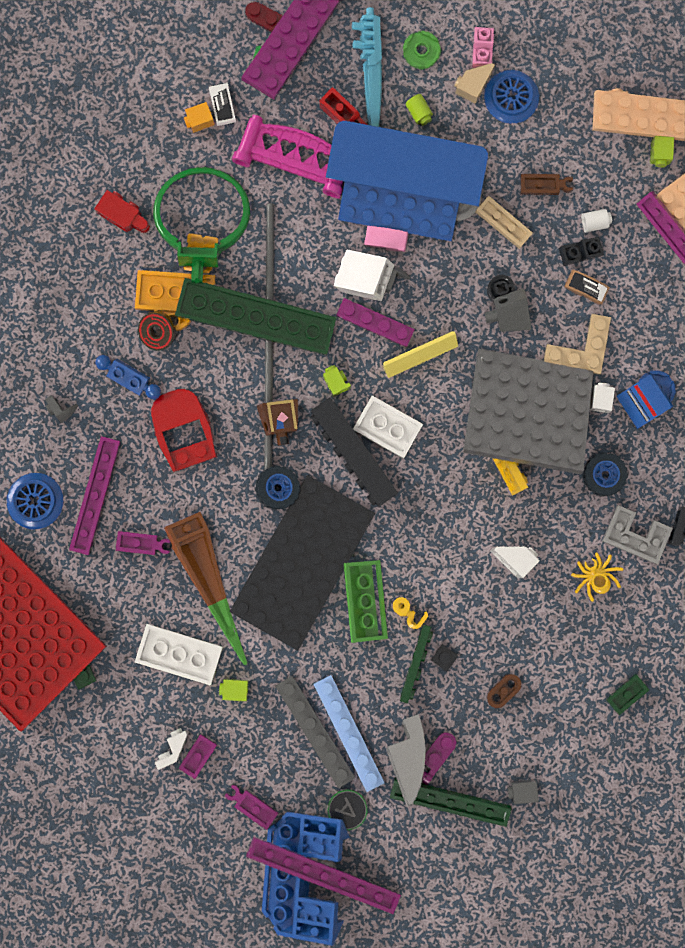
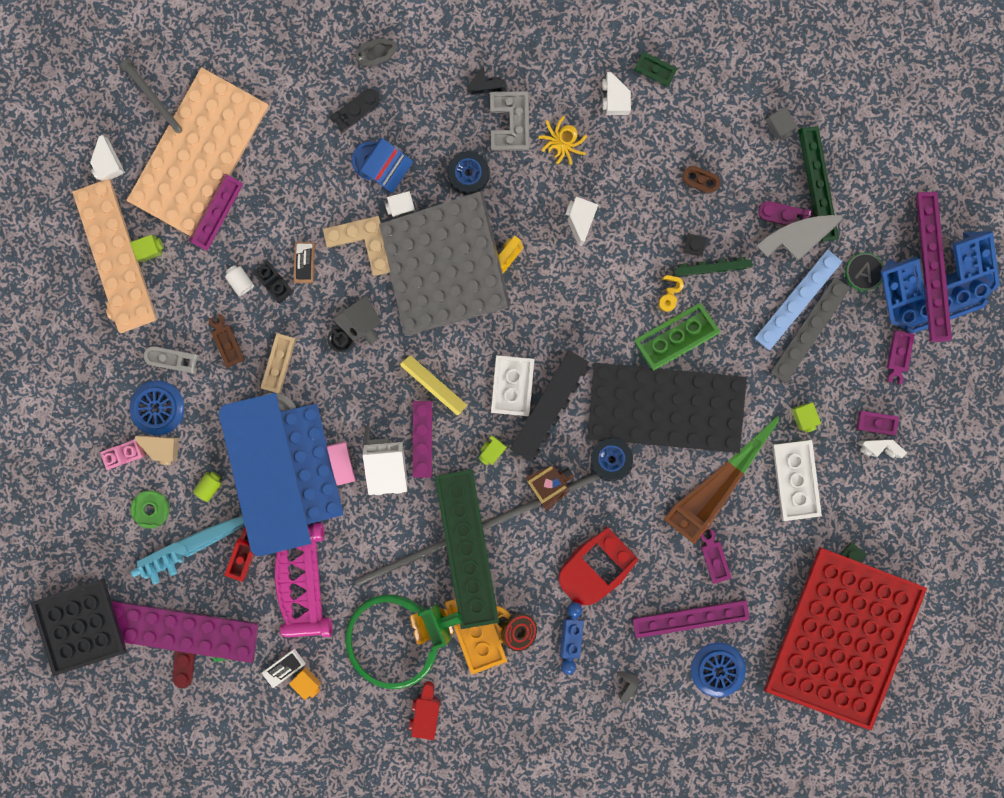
camera: 105 degrees left, 5 degrees up
none -> light grey plate [144,347,200,374]
none -> white slope [602,72,631,115]

